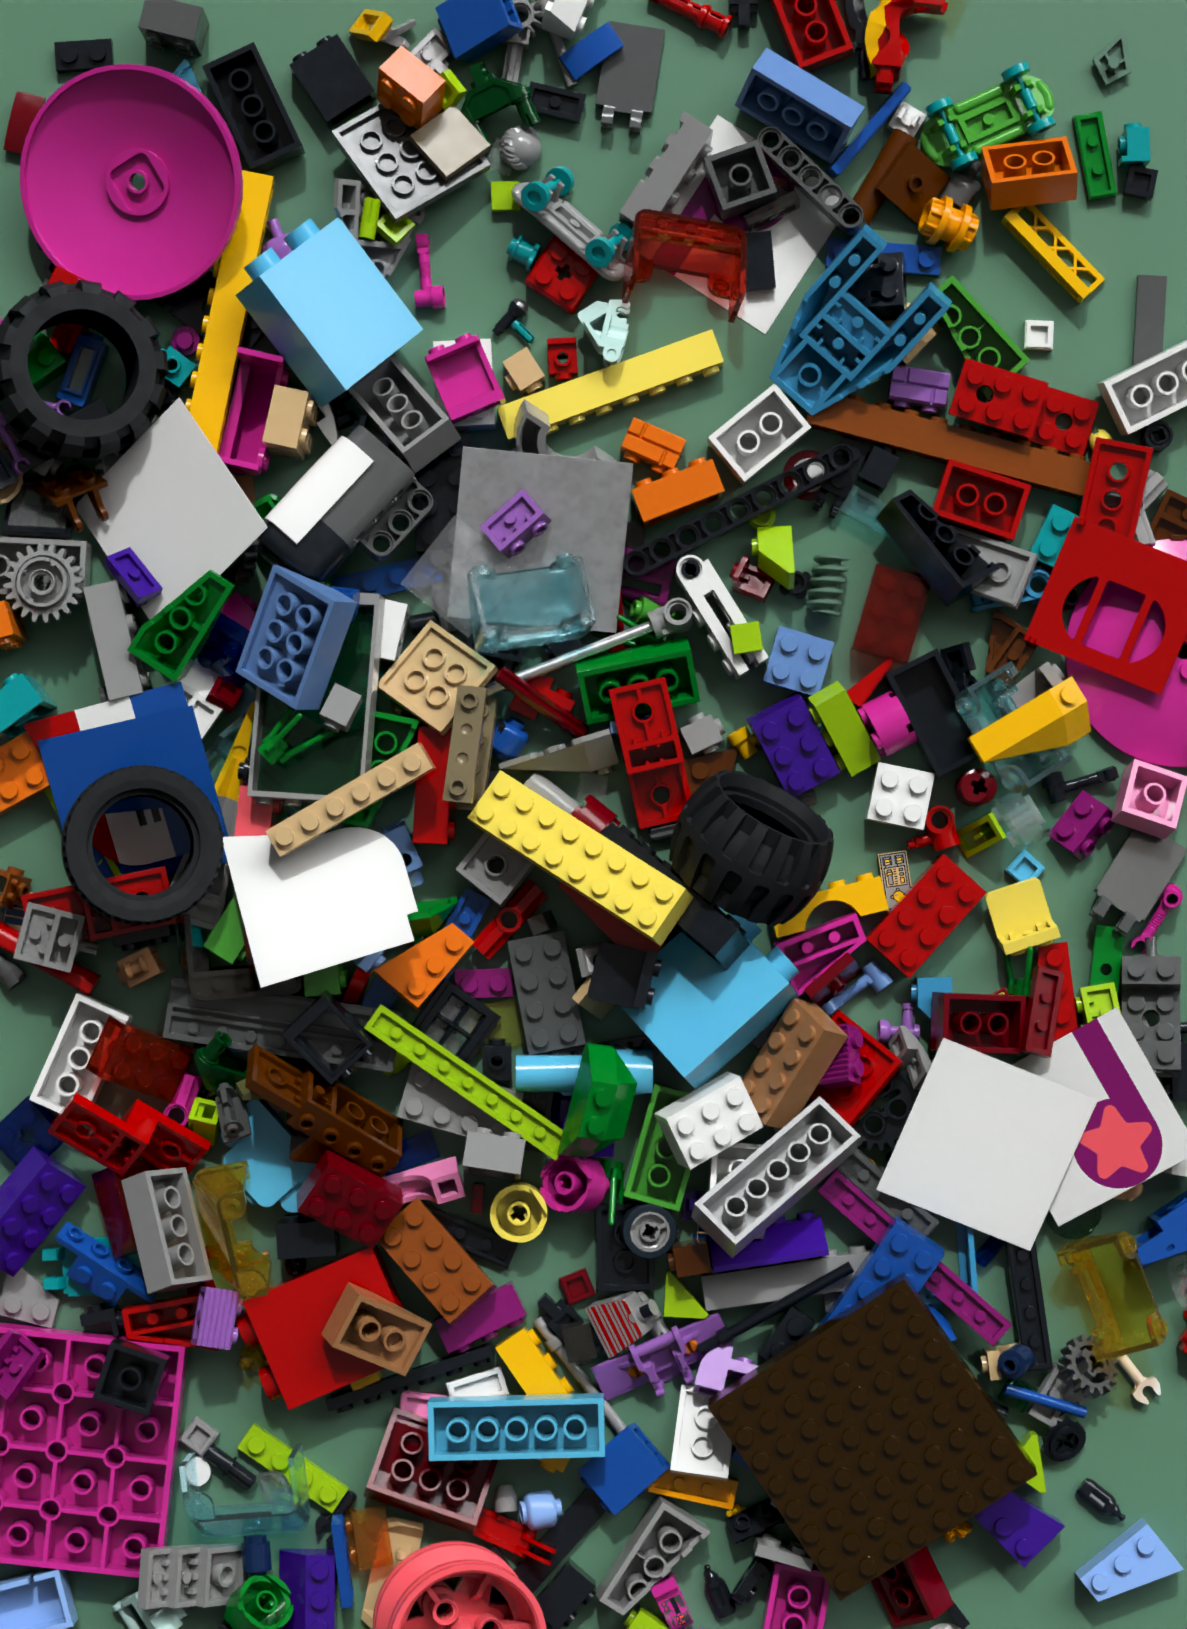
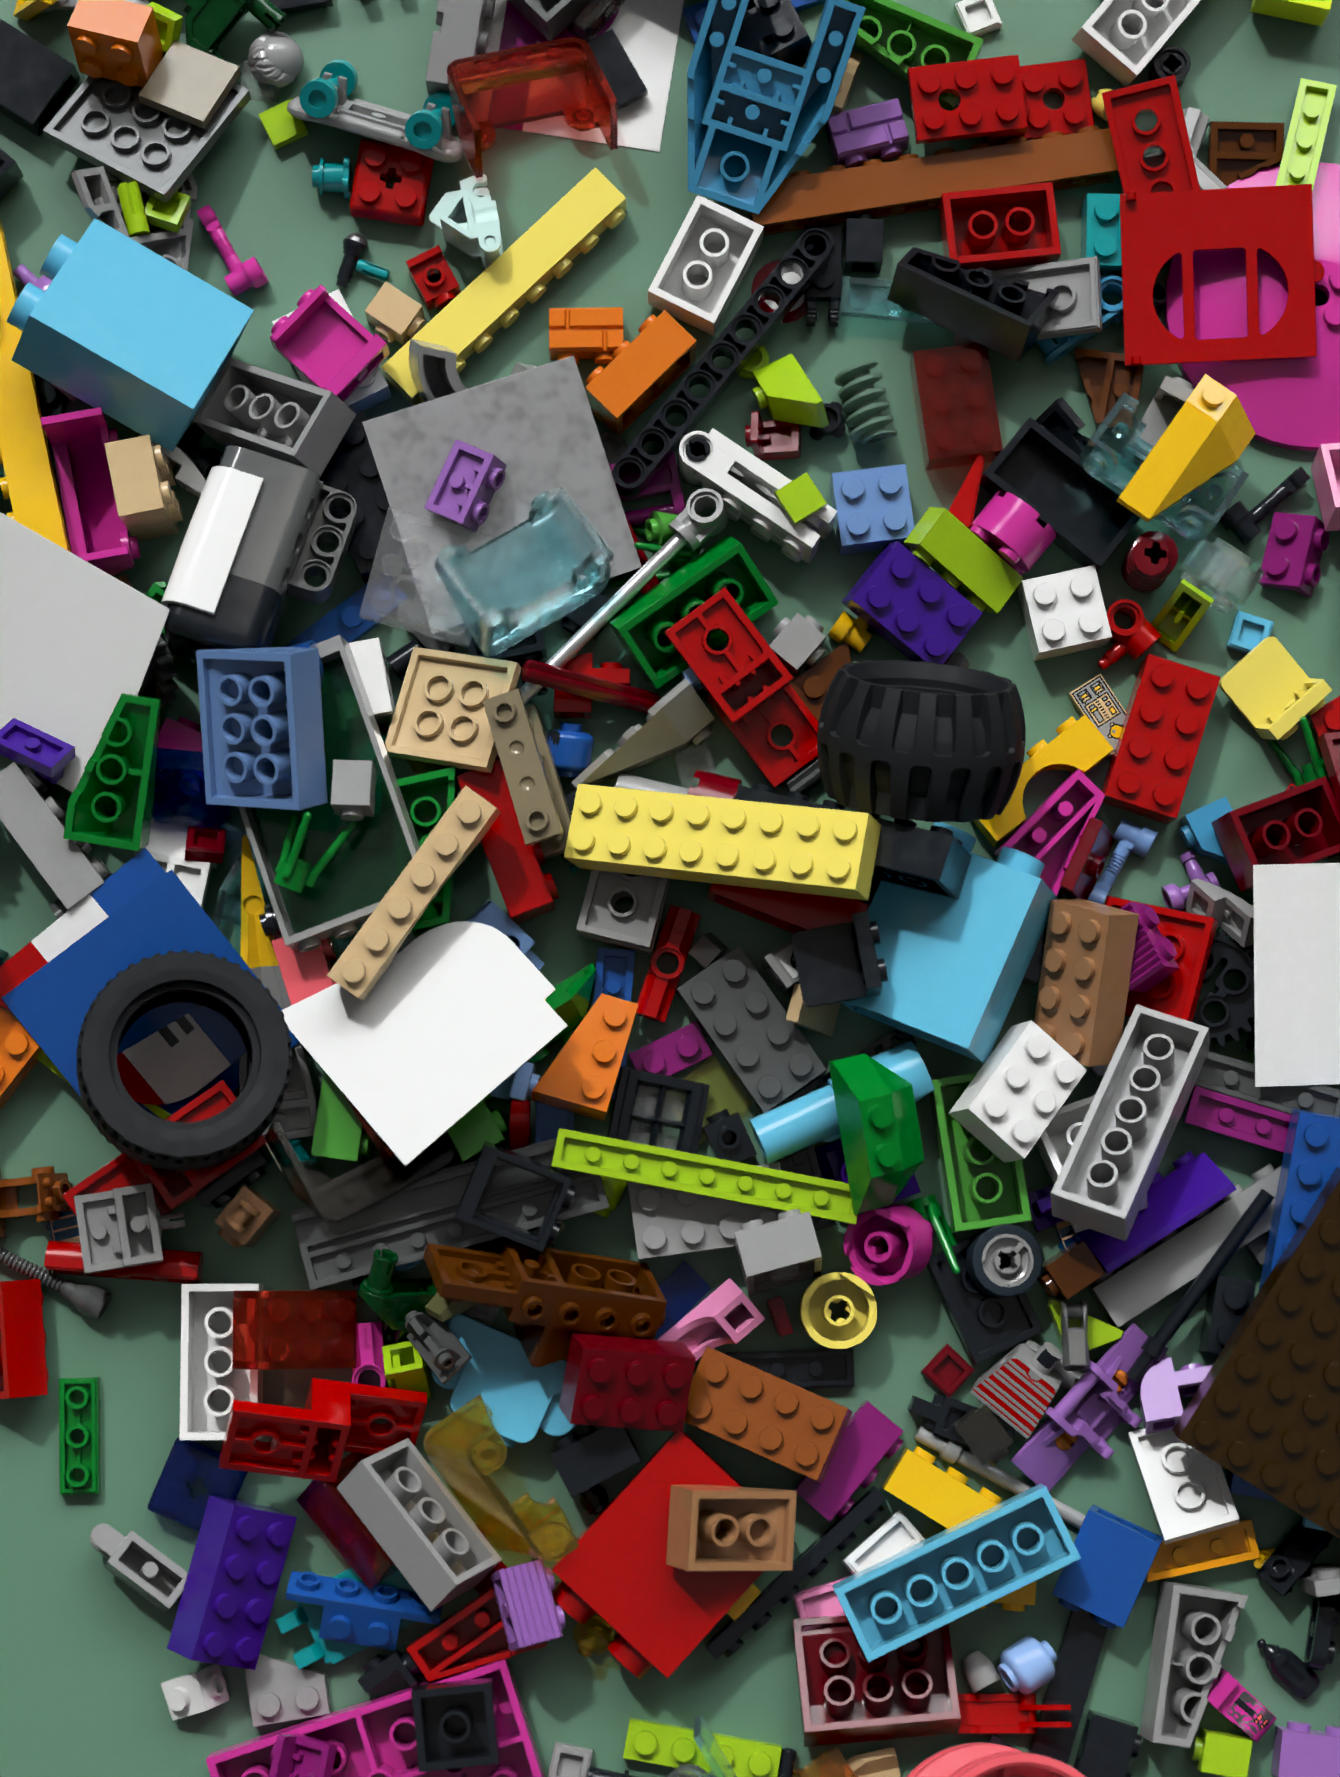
camera: 30 degrees left, 5 degrees down
none -> dark grey bar [1060,1300,1090,1371]

